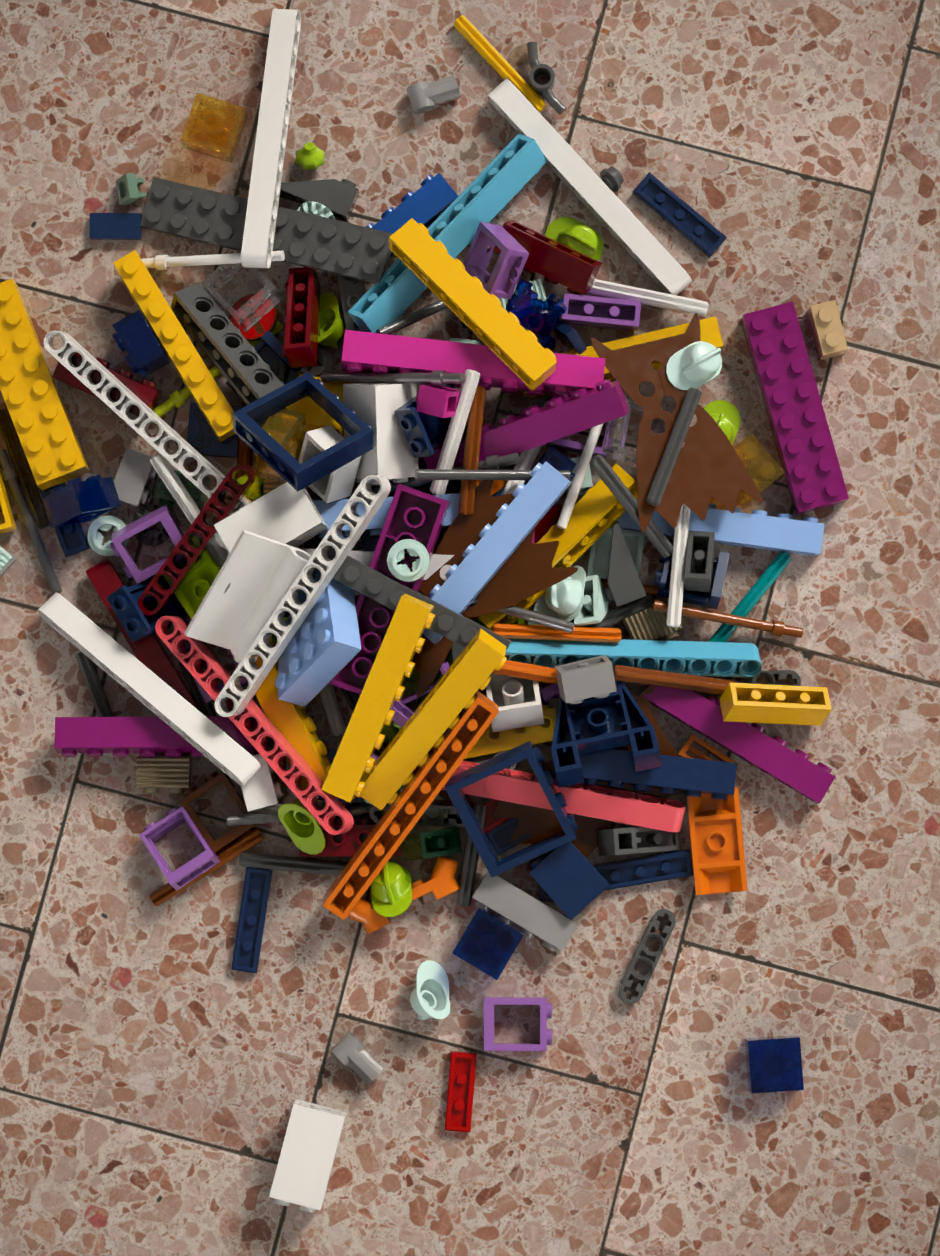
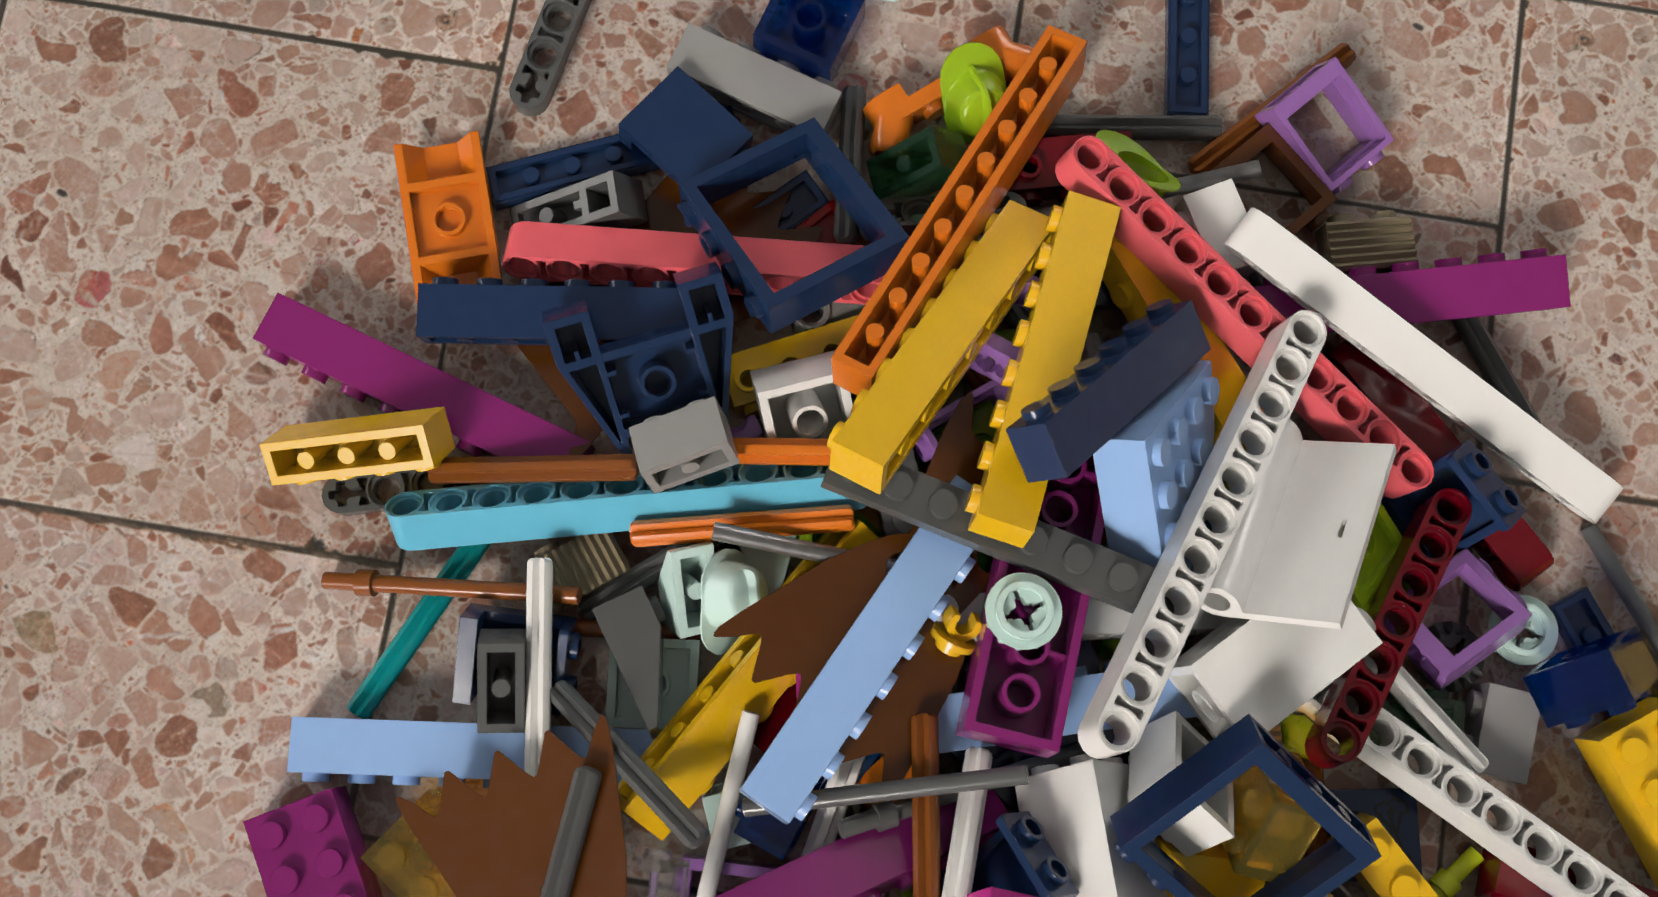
camera: 170 degrees right, 5 degrees down
orange tile [678,733,735,763] -> none
none -> yellow plate [930,605,982,657]
none -> dark blue brick [1006,299,1211,483]

